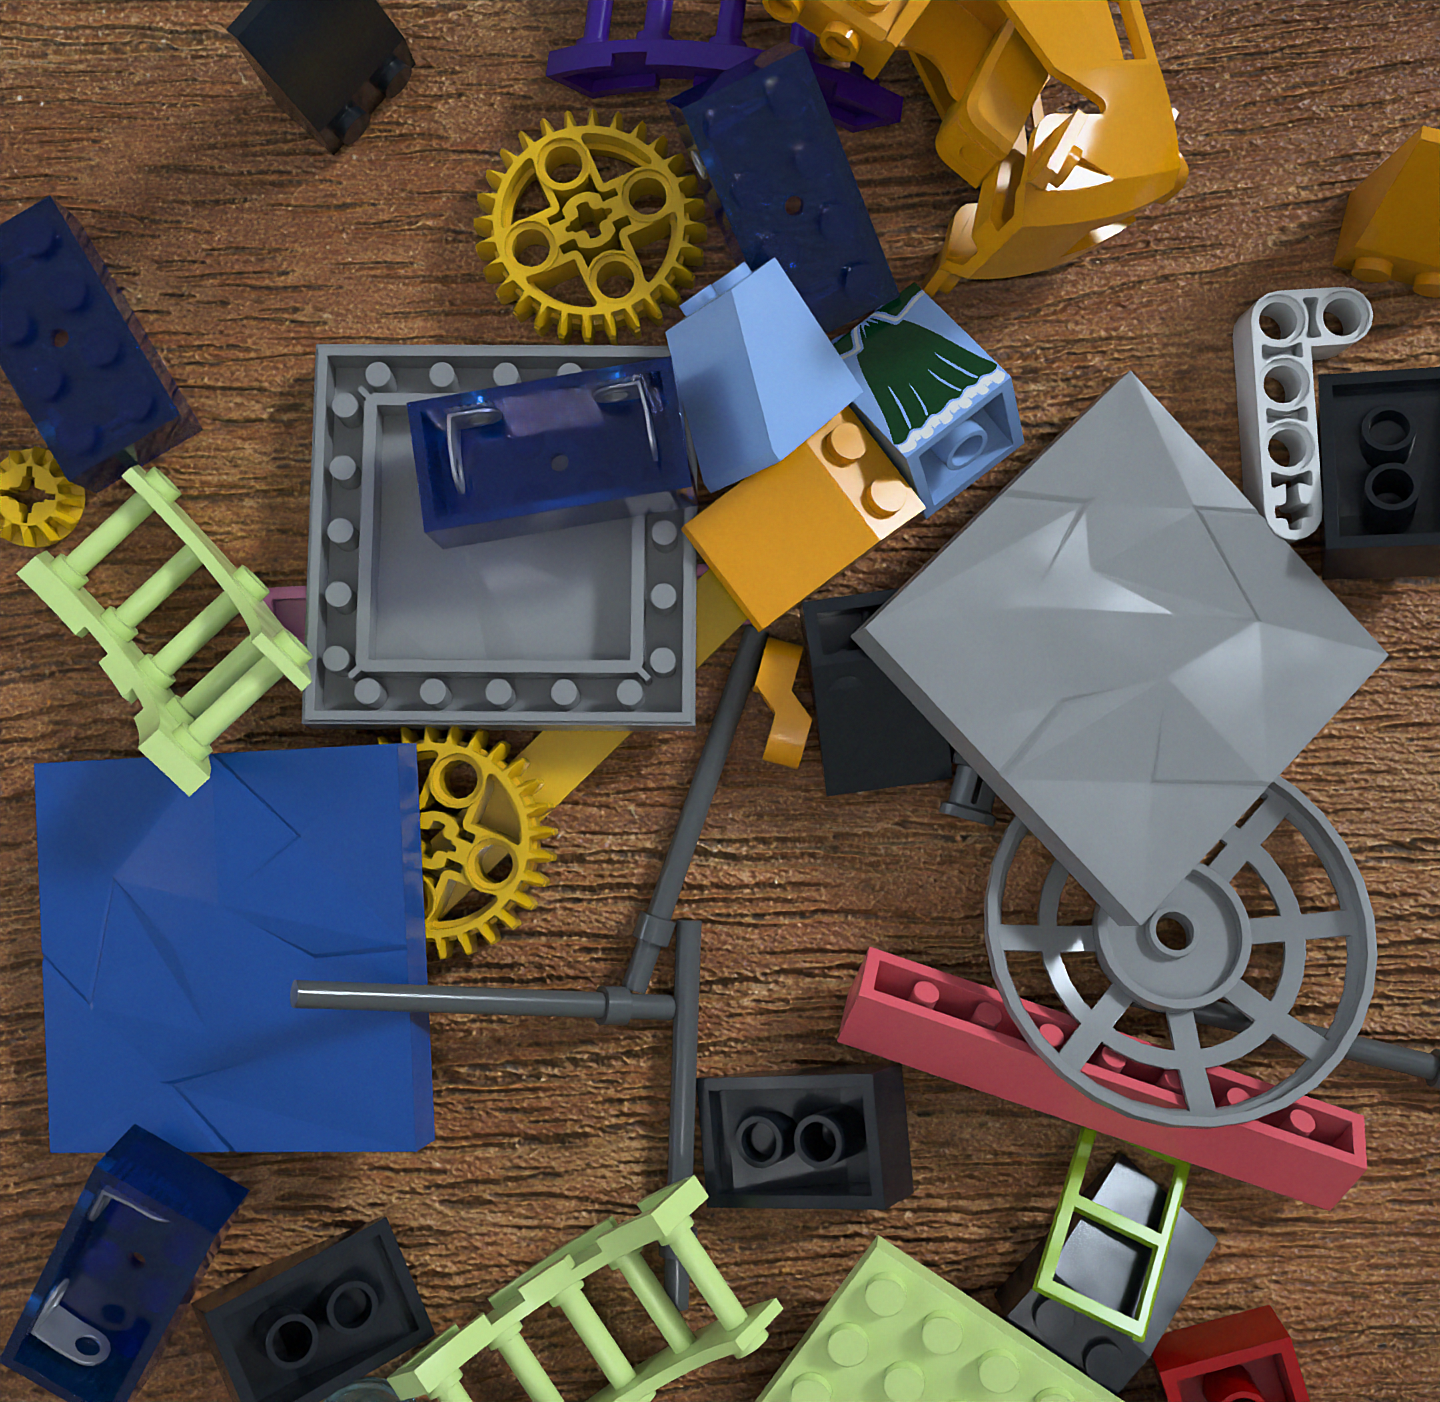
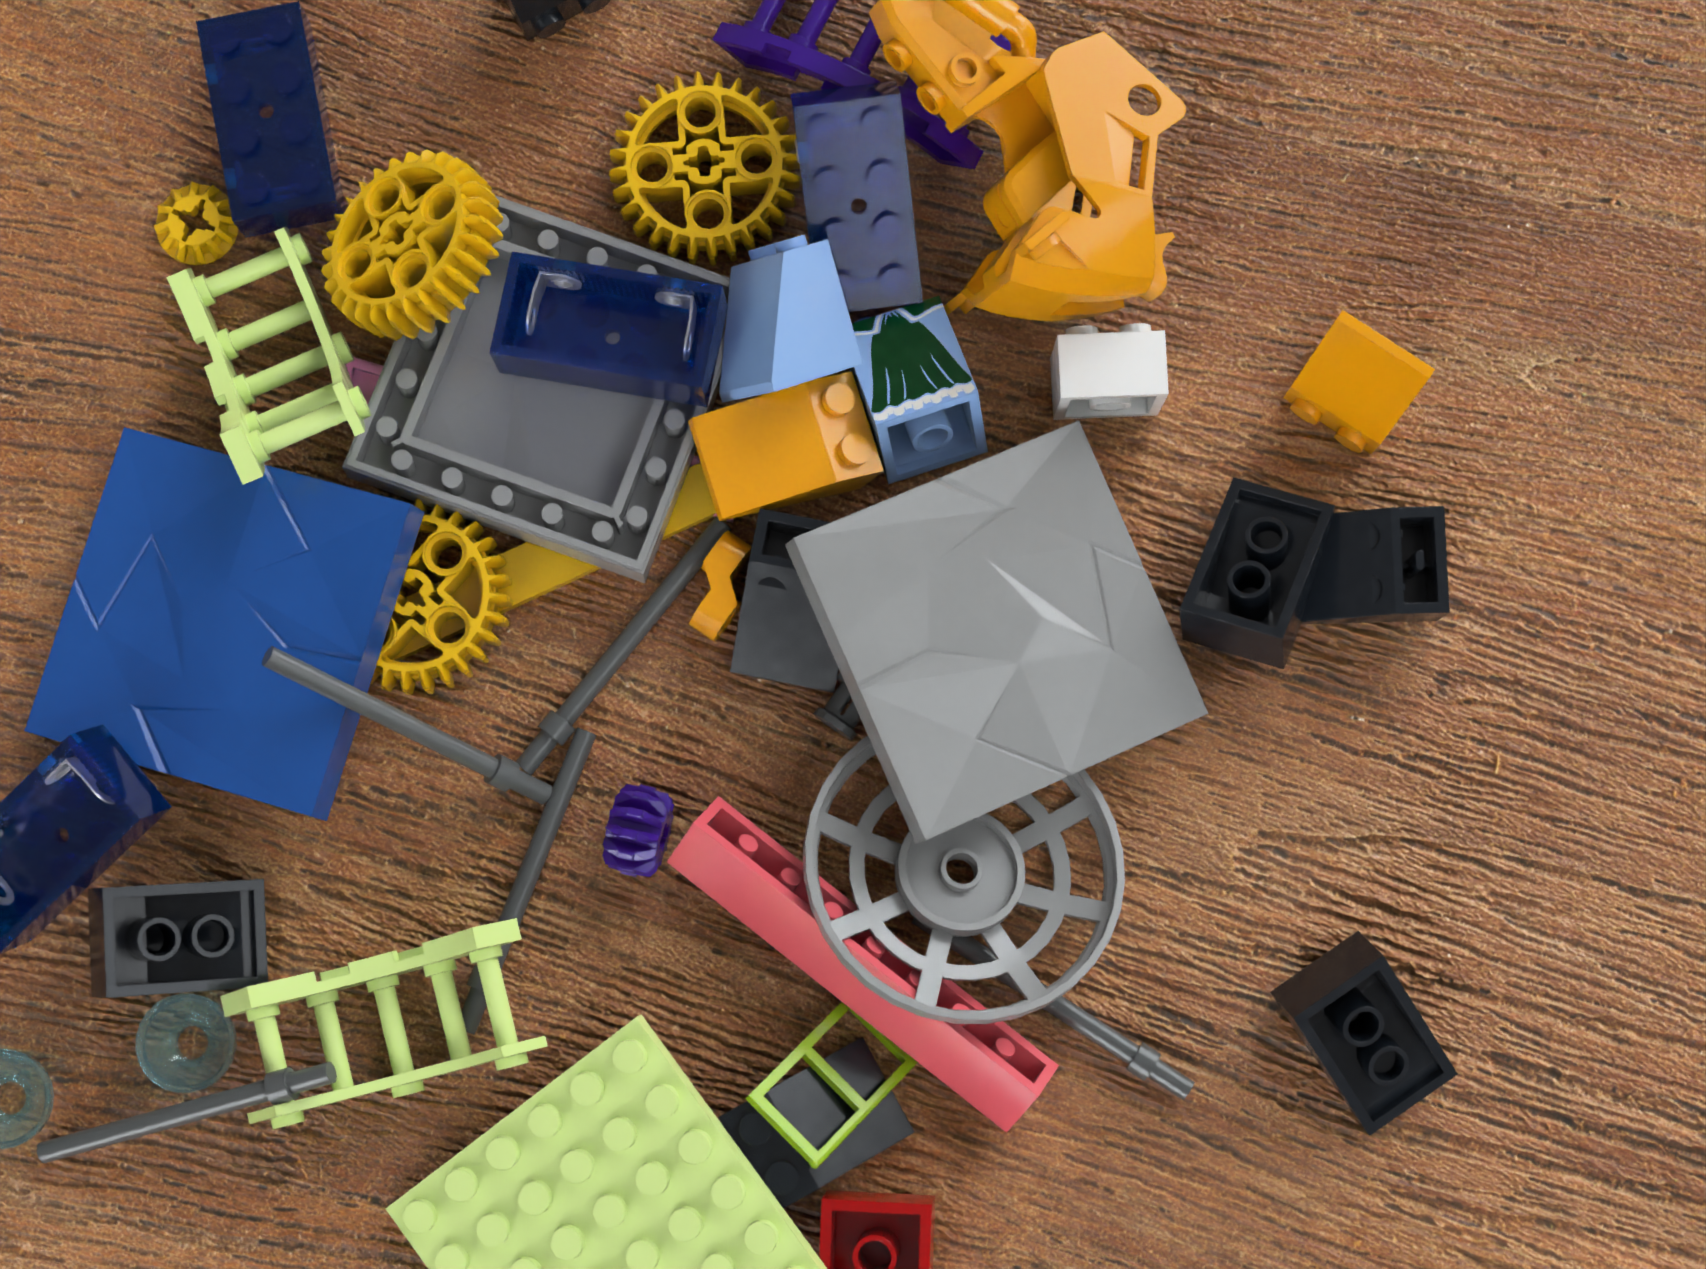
camera: 15 degrees right, 5 degrees down
black slope [696,1063,914,1210] -> none
white beam [1233,287,1373,544] -> none
none -> yellow gear [321,149,504,341]
none -> dark purple gear [602,784,674,877]
none -> white brick [1050,323,1169,420]

